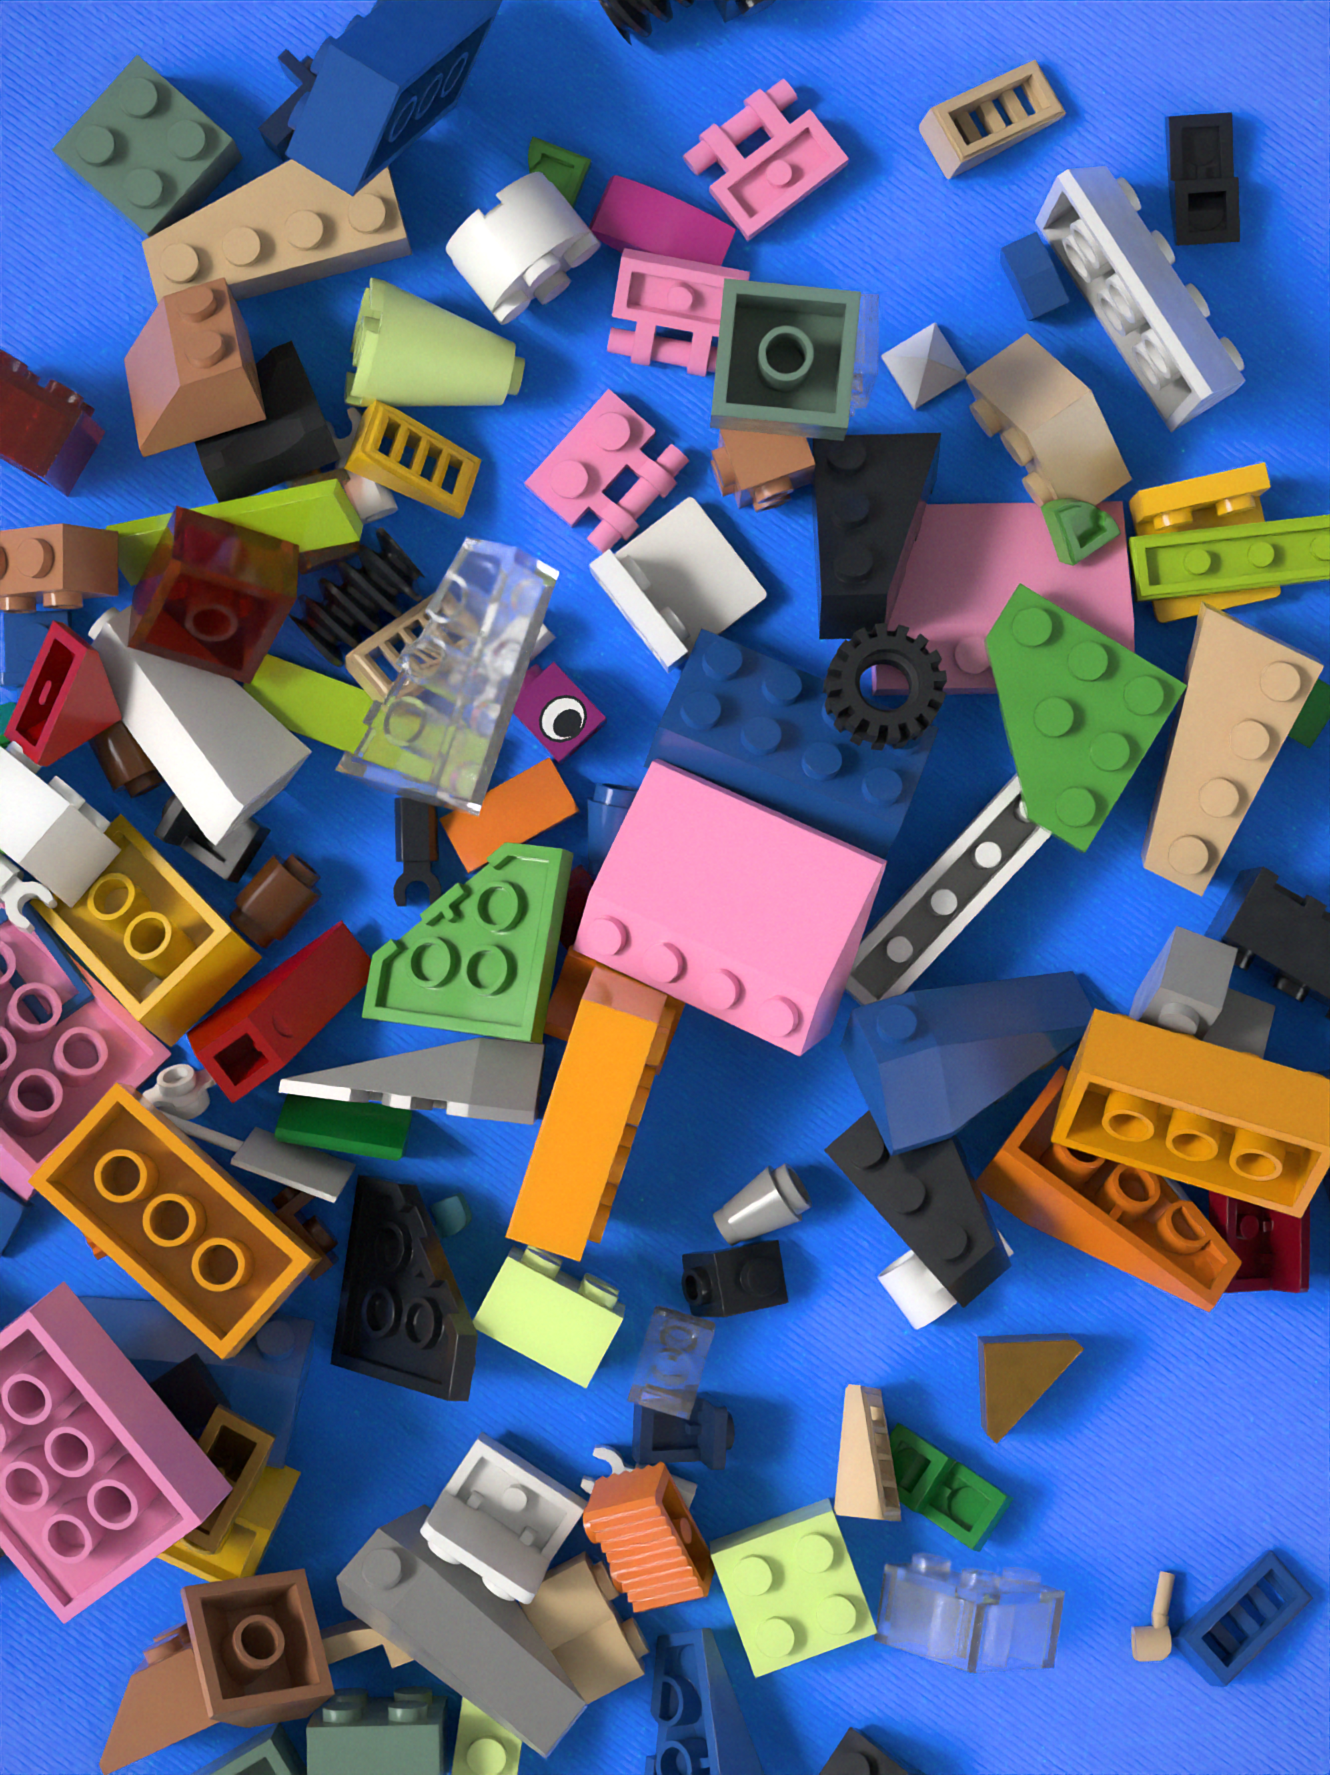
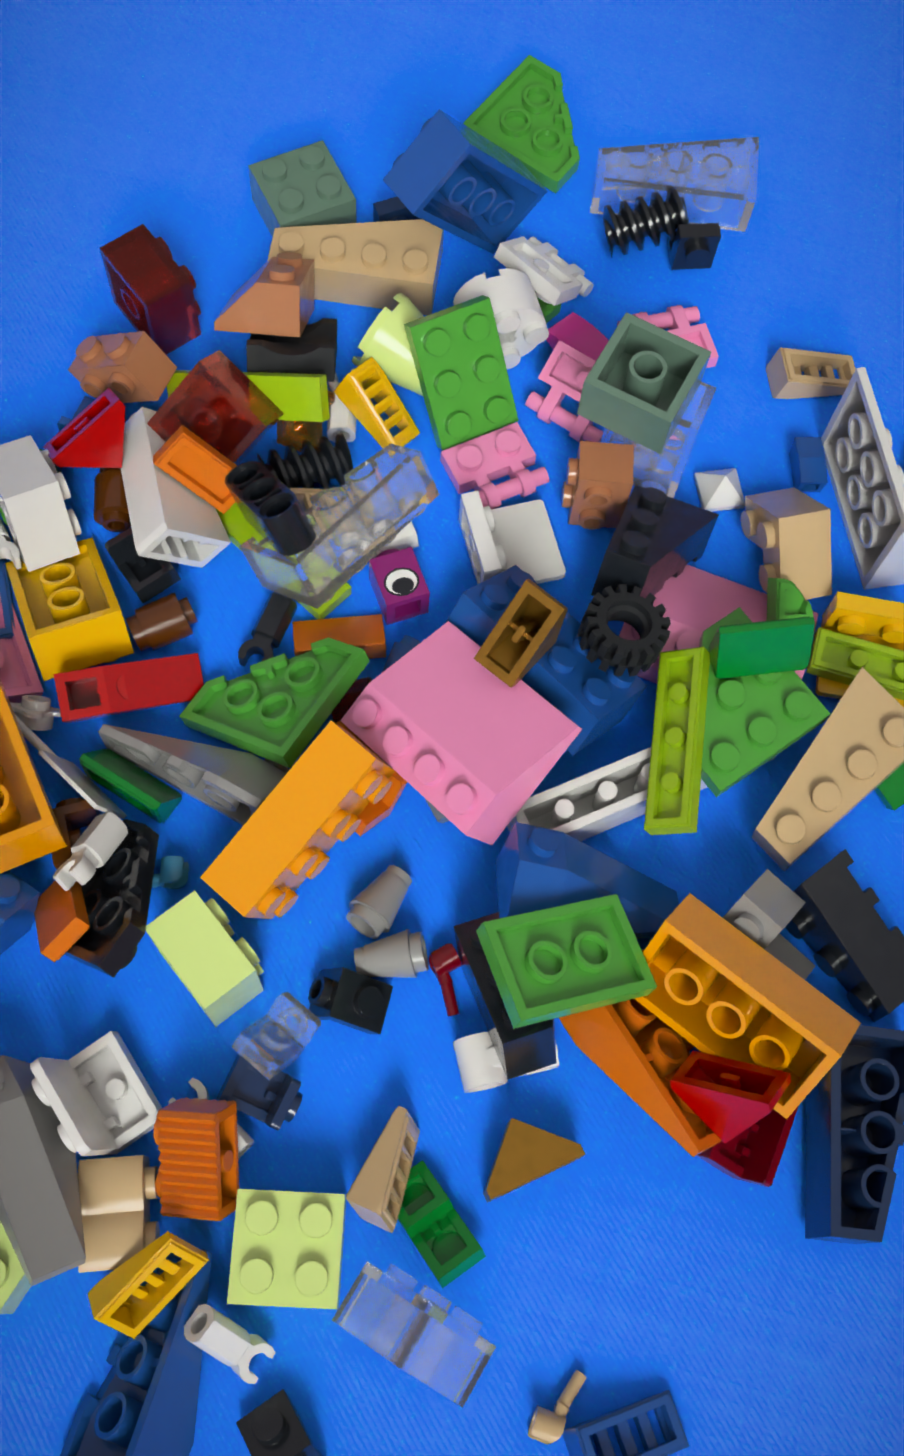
camera: 15 degrees right, 20 degrees down
none -> orange tile [34,881,90,962]
none -> white bar [53,811,128,891]
none -> yellow slope [88,1231,209,1339]
none -> orange tile [153,425,237,514]
none -> white bar [184,1304,276,1384]
none -> black beam [224,461,316,556]
none -> light grey cone [346,865,412,939]
none -> bright green plate [404,295,519,451]
none -> dark red hand [428,943,462,1017]
none -> pearl gold slope [473,579,568,688]
none -> bright green plate [476,894,657,1029]
none -> white plate [494,236,594,306]
none -> lime tile [644,647,710,835]
none -> red slope [670,1050,791,1144]
none -> green slope [709,616,815,679]

